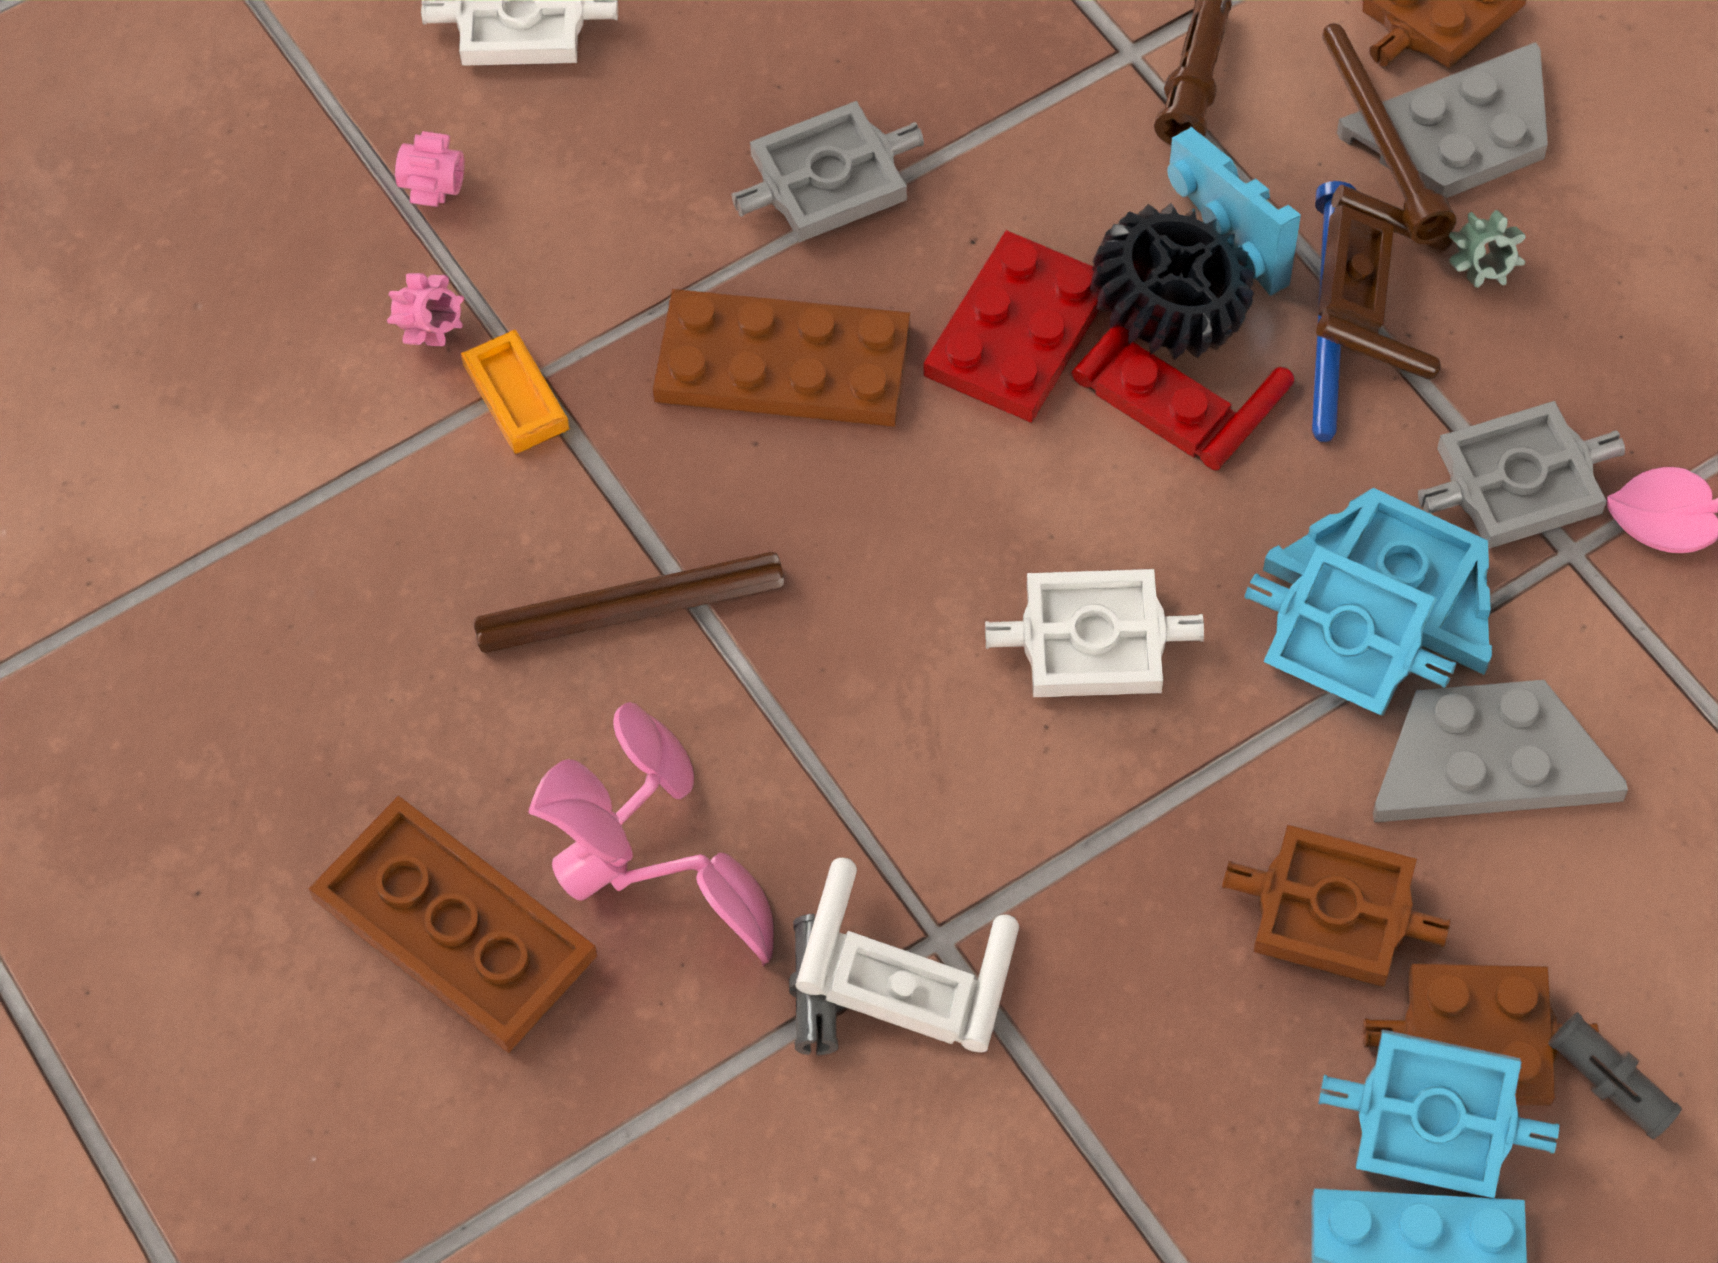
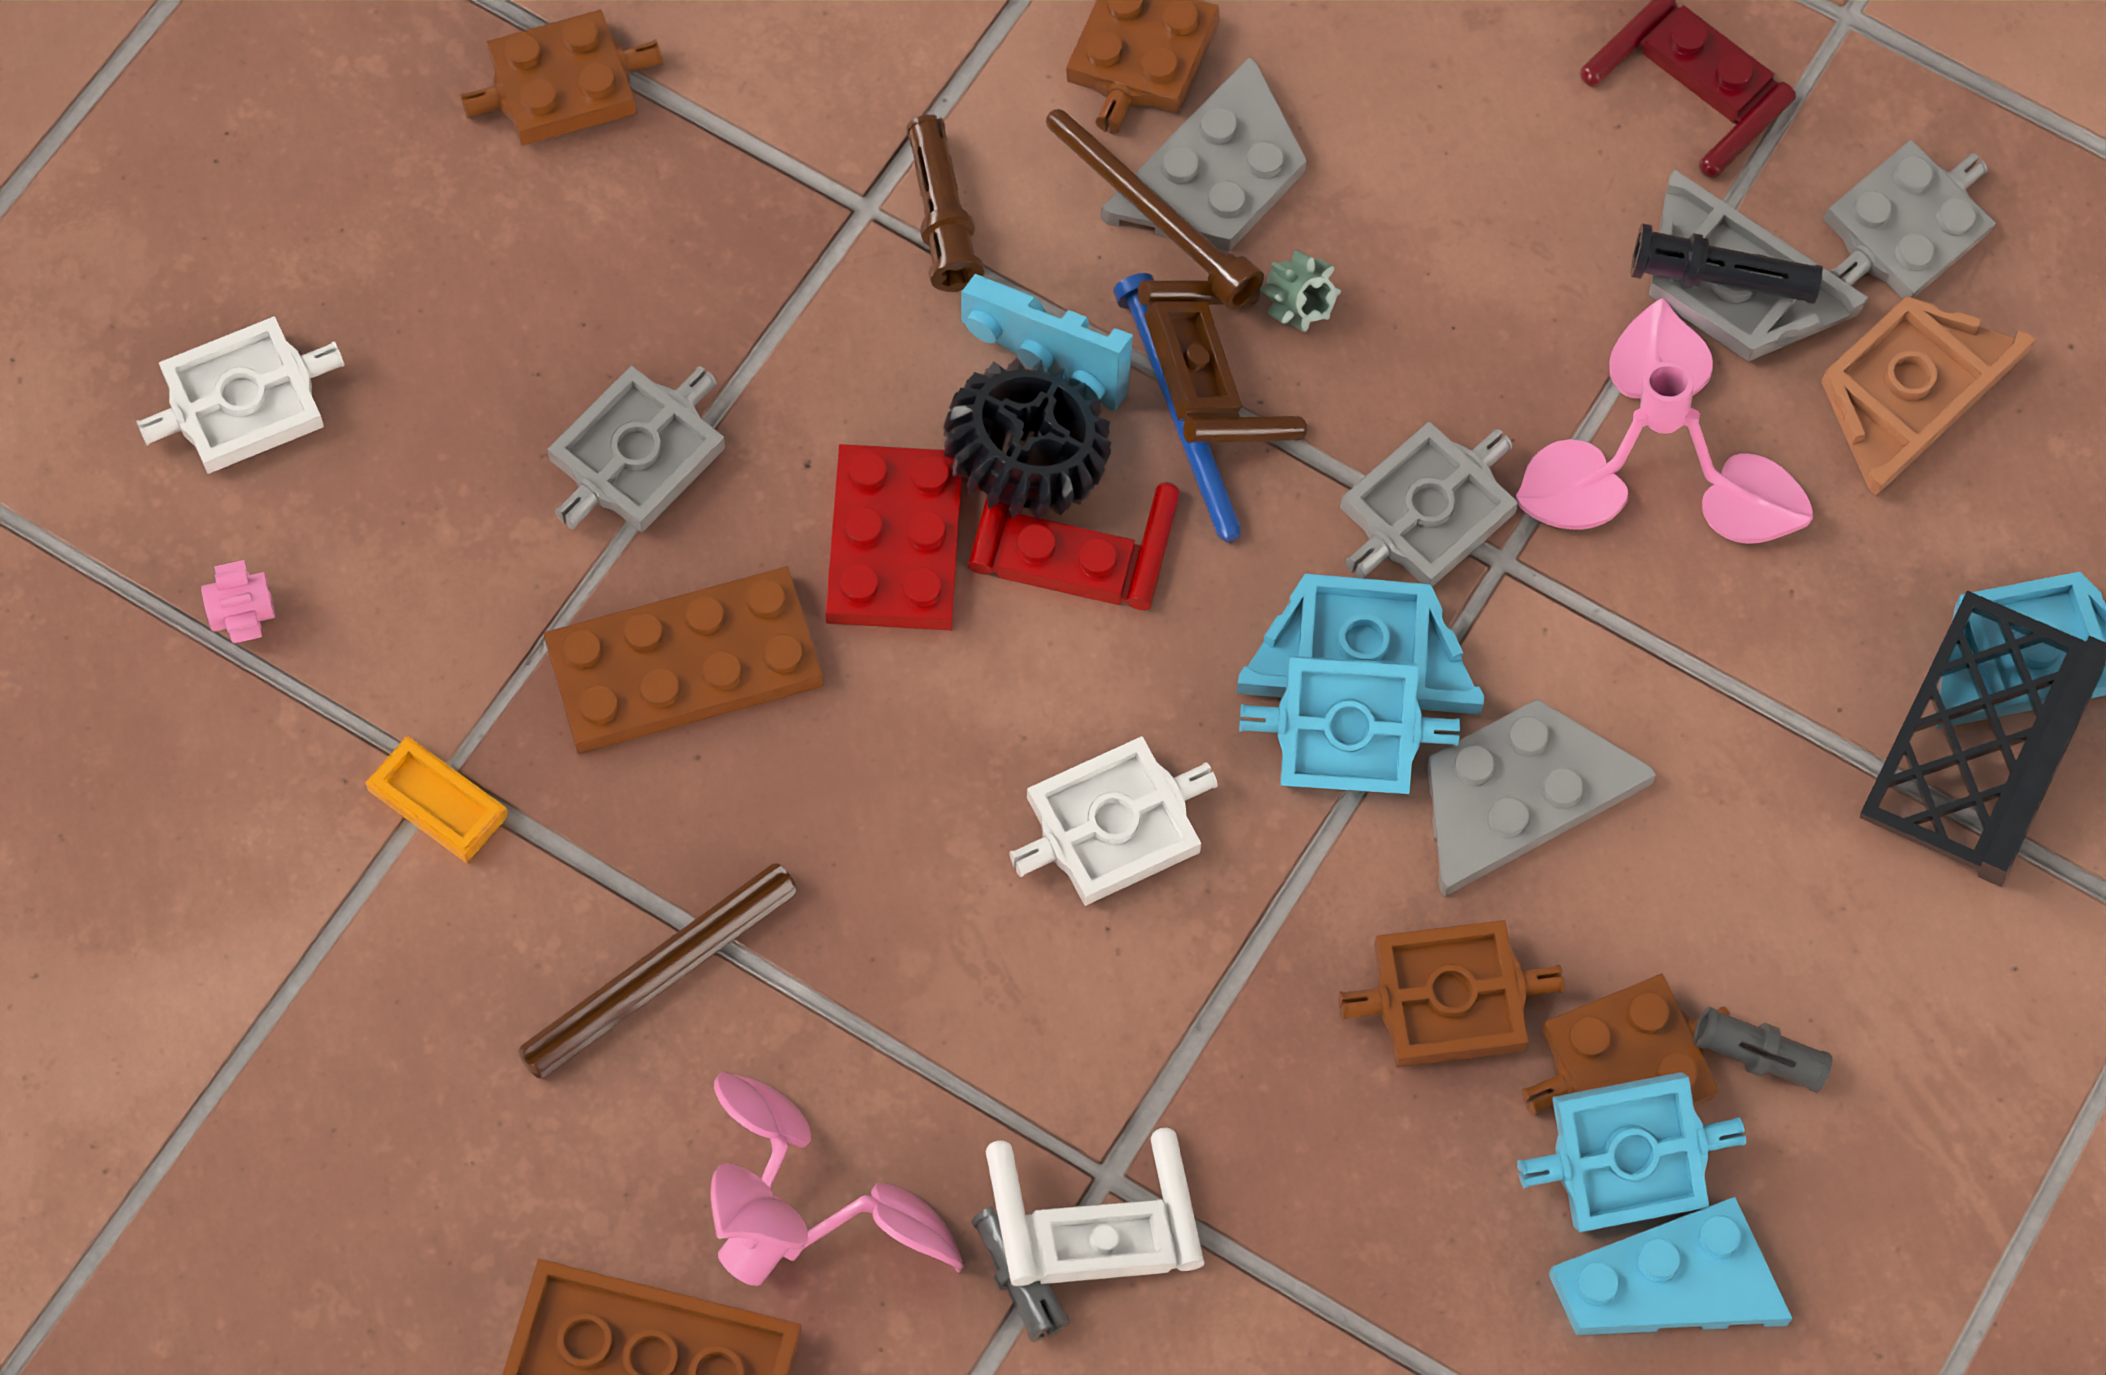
camera: 30 degrees left, 5 degrees up
bright pink gear [387,273,464,346] -> none

